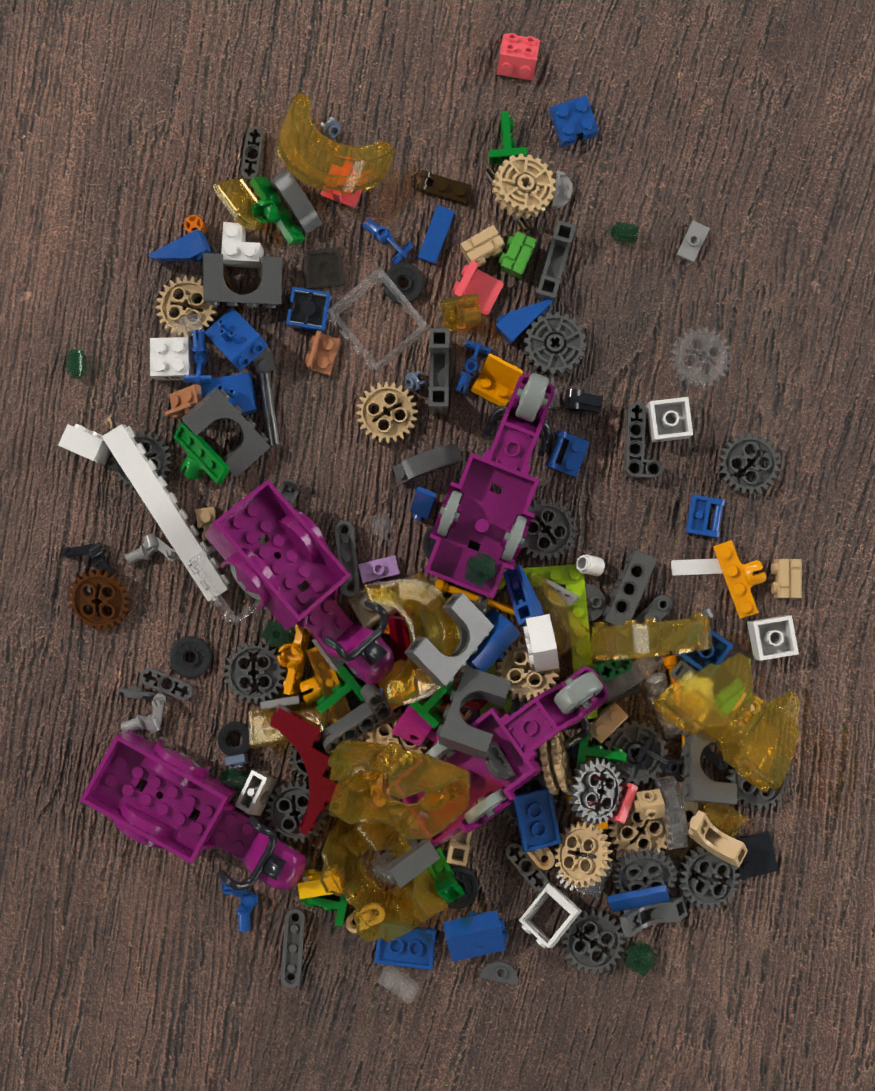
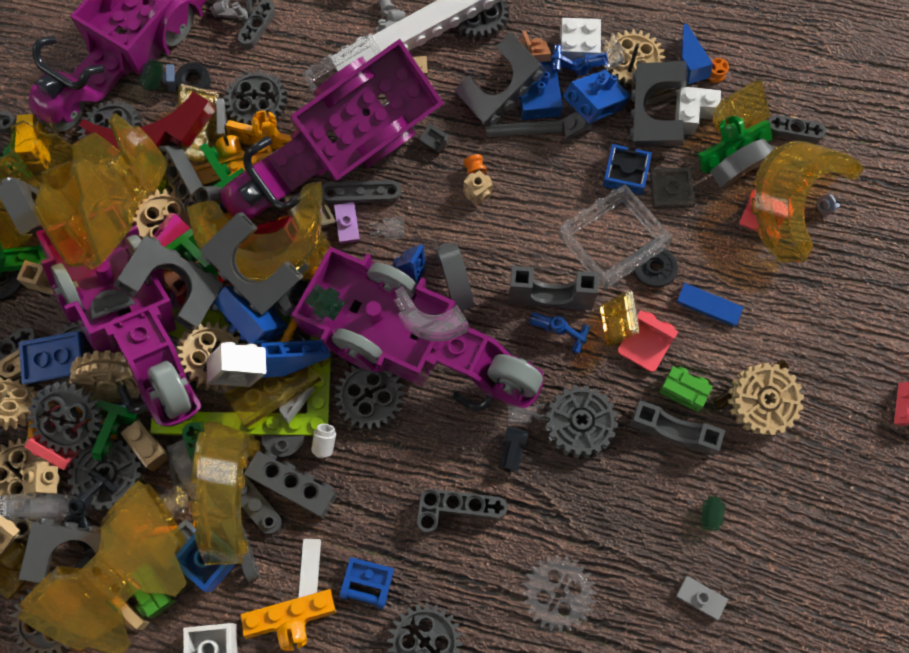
camera: 90 degrees right, 15 degrees down
black wheel [170,636,212,678] -> none
green plate [174,422,231,484] -> none
blue pin [221,882,258,932] -> none
light grey brick [235,770,278,816] -> none
clear green brick [261,619,293,649] -> none
nougat bracket [305,330,341,376] -> none
tan gear [356,382,418,444] -> none
blue pin [362,218,414,265] -> none
sand blue plate [405,371,426,391] -> none
dark brown plate [416,170,472,205] -> none
tan brick [460,225,505,267] -> none
light orange bracket [471,354,523,406] -> none
green bracket [488,111,527,165] -> none
blue slope [495,299,553,345] -> none
blue plate [544,430,589,478] -> none
blue piece [549,95,598,148] -> none
light grey plate [551,170,573,209] -> none
white brick [646,397,693,443] -> none
none -> clear arch [394,286,469,341]
none -> orange wheel [463,154,487,176]
none -> tan brick [463,170,493,206]

